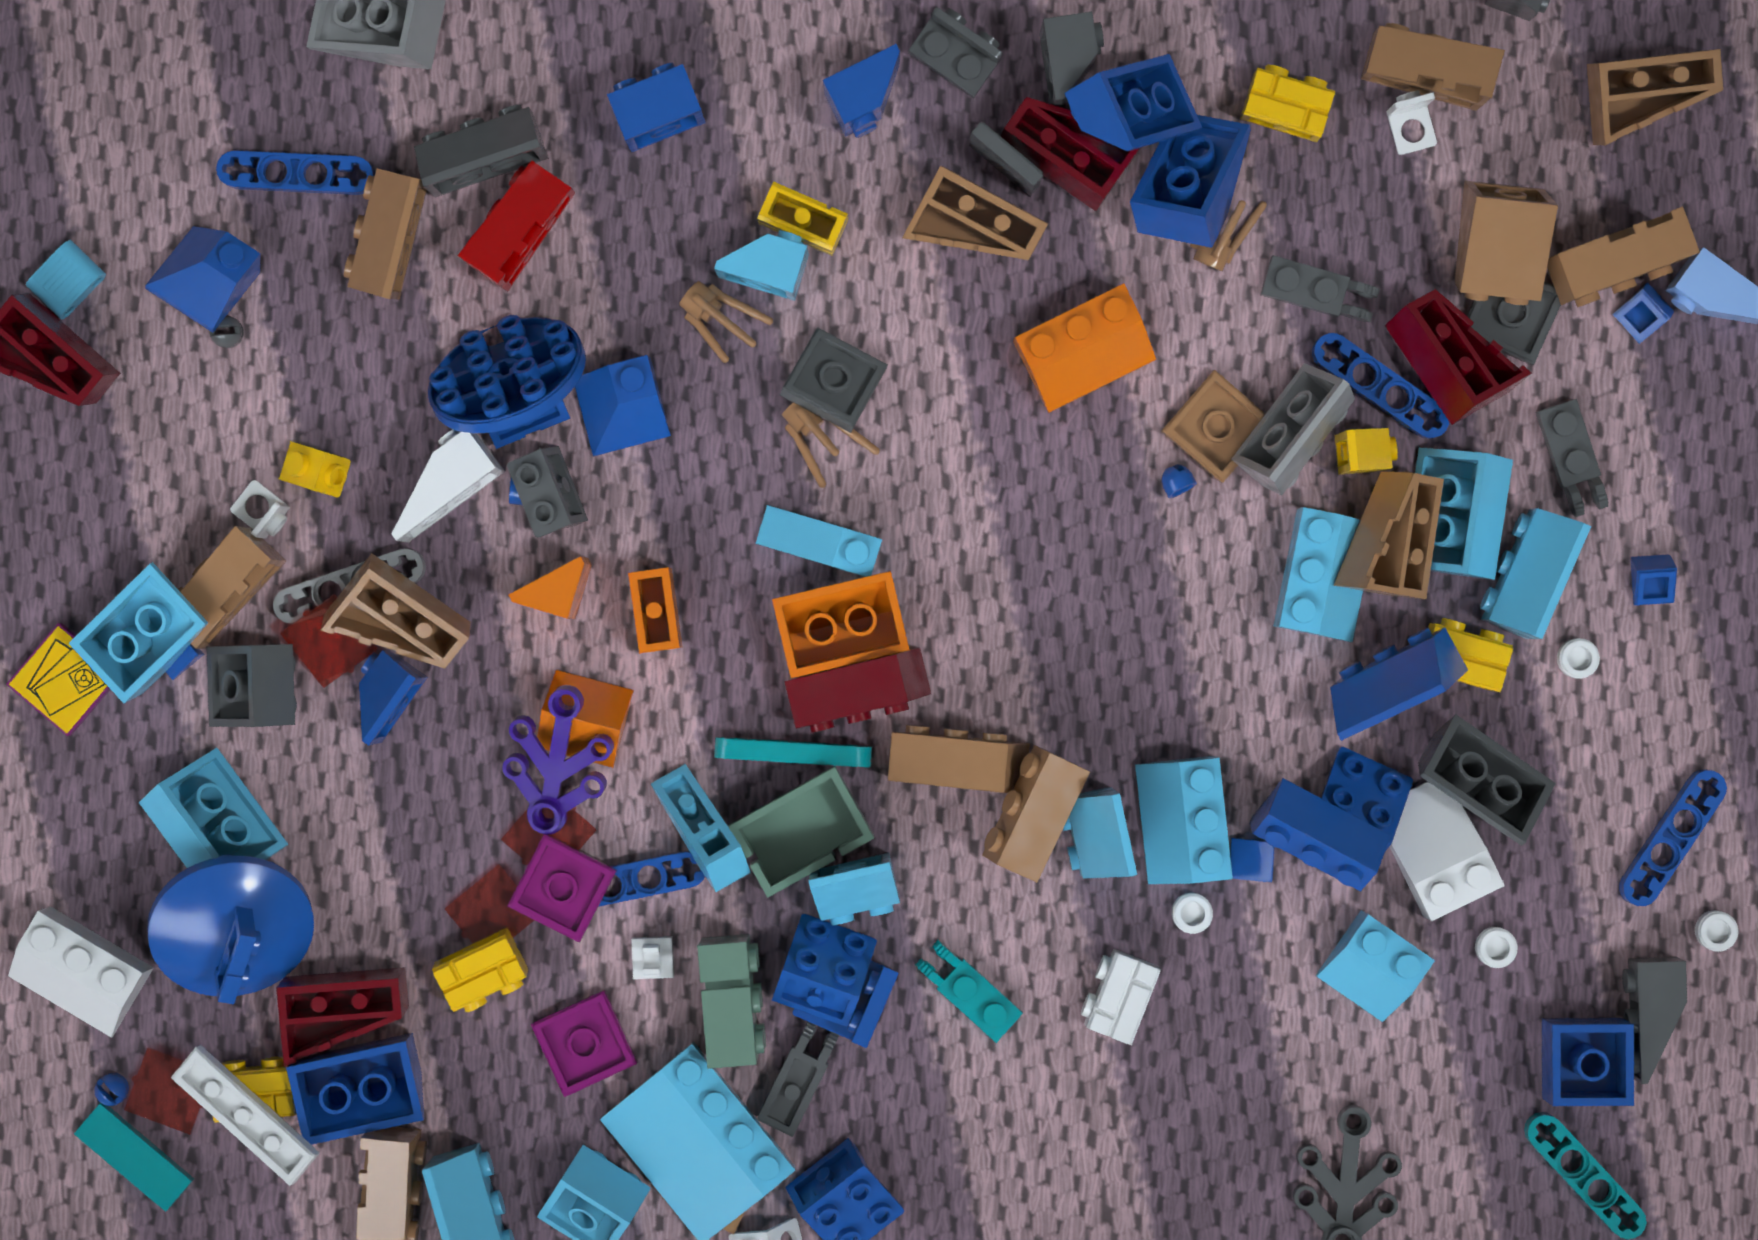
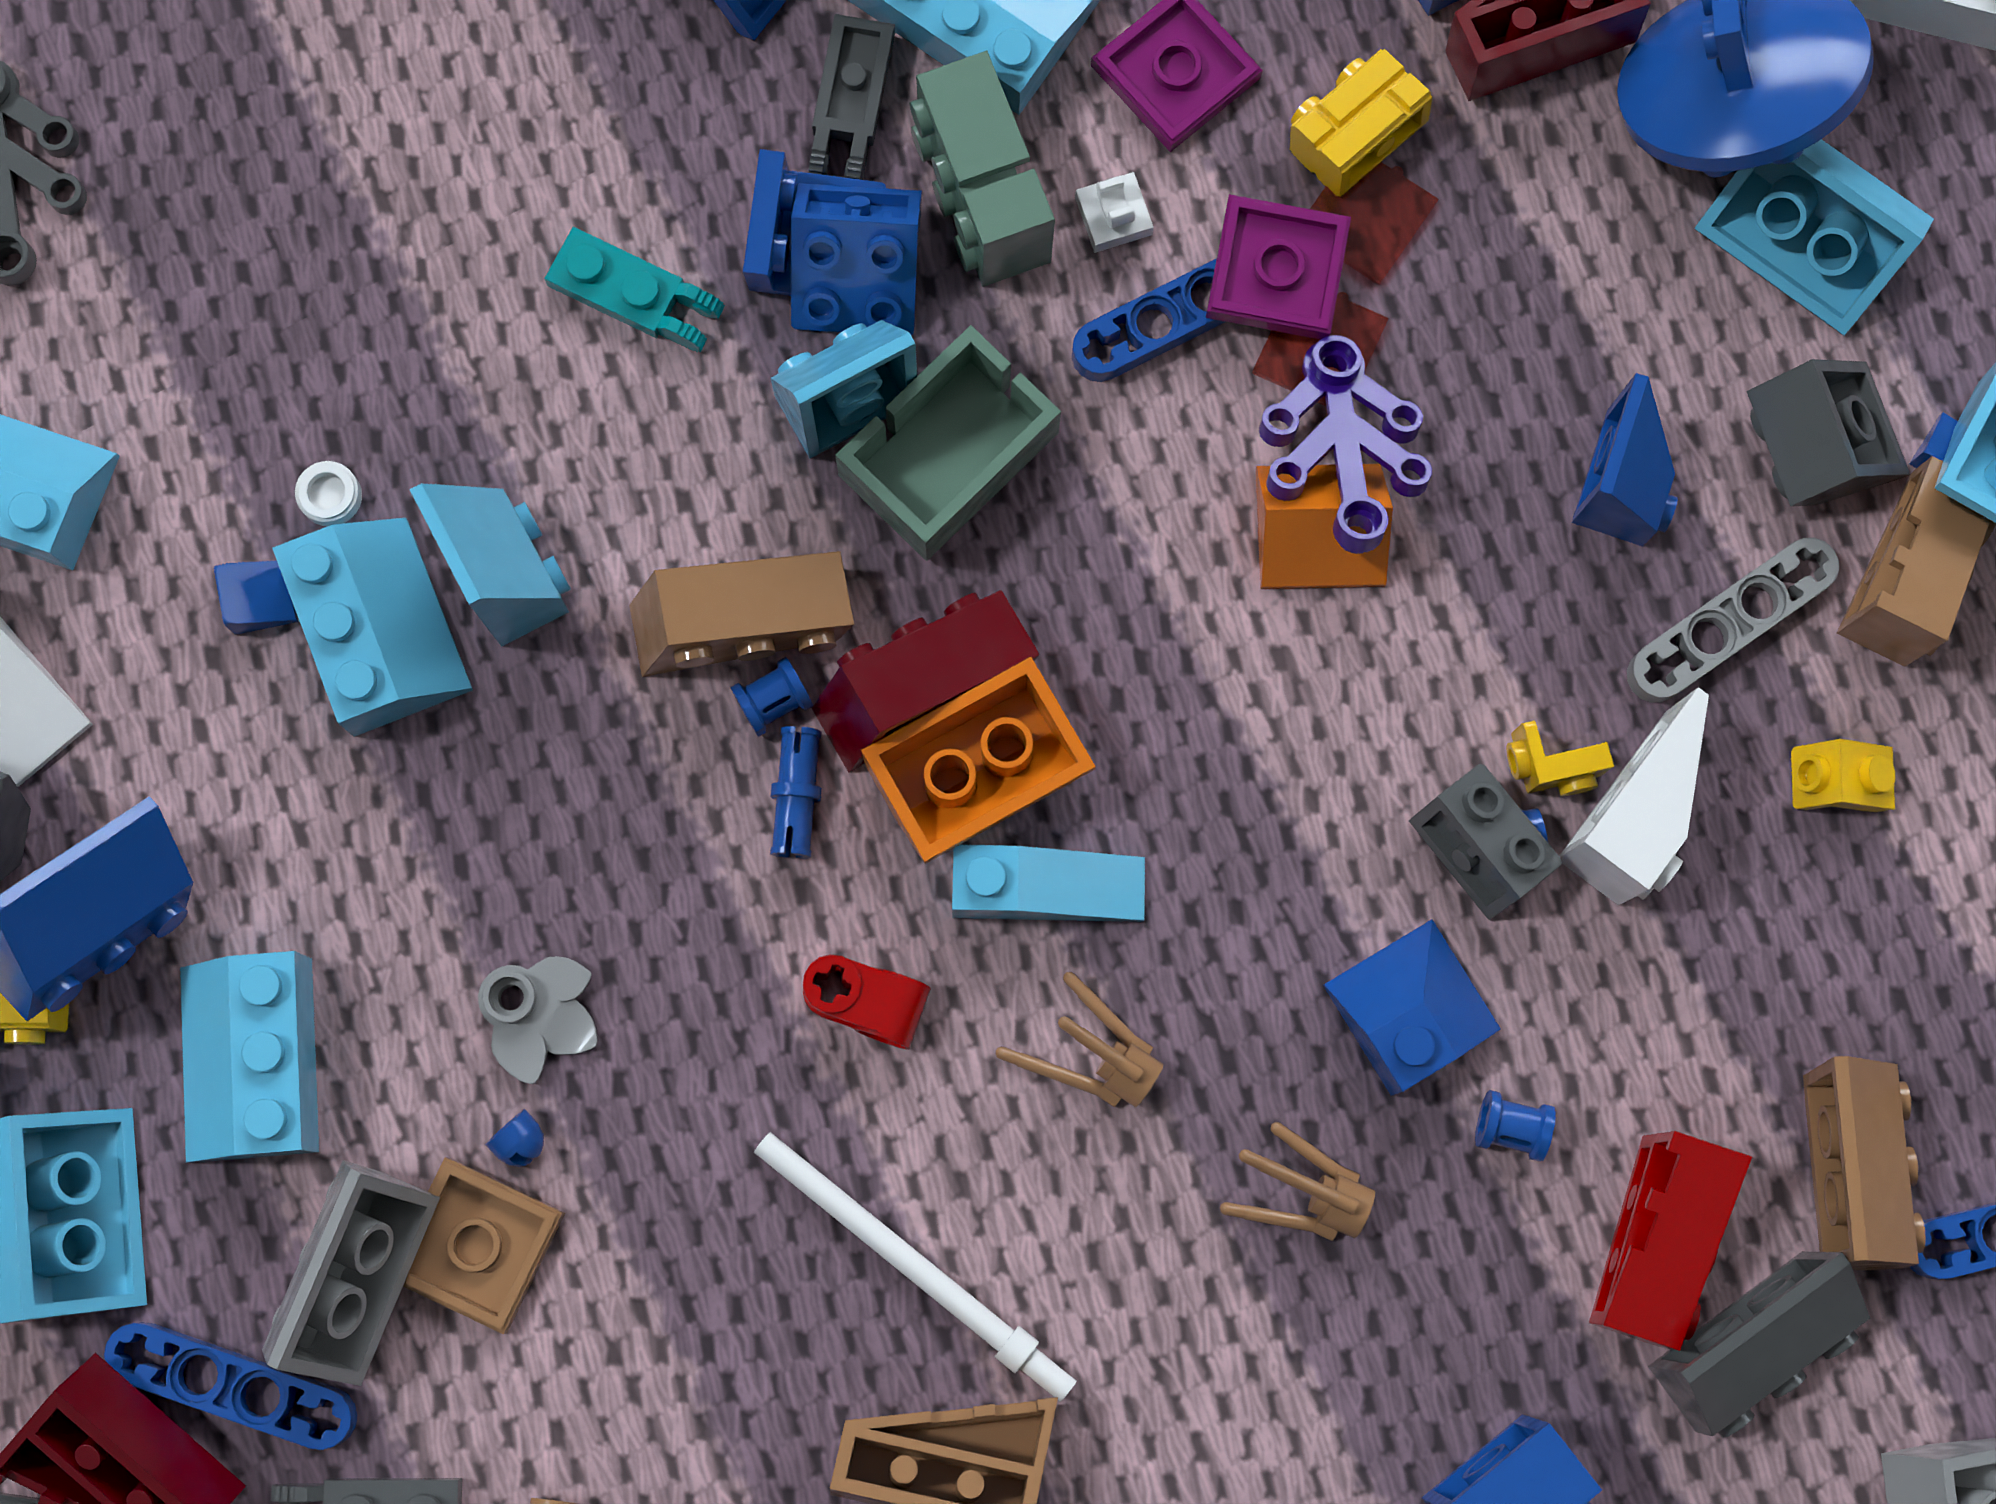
camera: 155 degrees right, 10 degrees down
white bracket [230,480,290,539] -> none
clear red piece [280,594,377,688] -> none
medium nougat wedge [320,553,471,669] -> none
blue bracket [428,315,586,449] -> none
orange slope [508,556,592,619] -> none
orange brick [628,567,683,654] -> none
medium azure slope [651,764,751,892] -> none
medium azure slope [714,230,809,301] -> none
teal beam [714,737,872,767] -> none
yellow brick [757,181,848,256] -> none
dark grey tile [780,327,888,433] -> none
medium nougat slope [982,745,1090,883] -> none
orange slope [1013,283,1157,413] -> none
white brick [1081,949,1161,1045] -> none
blue slope [1249,778,1391,892] -> none
blue bracket [1321,747,1413,850] -> none
medium nougat wedge [1333,471,1444,599] -> none
yellow slope [1335,428,1398,475] -> none
none -> light grey plate [478,956,598,1084]
none -> blue bush [730,657,813,737]
none -> white bar [754,1132,1077,1402]
none -> blue pin [770,726,822,859]
none -> red piece [803,954,931,1050]
none -> blue bush [1475,1090,1556,1162]
none -> yellow bracket [1506,720,1614,797]

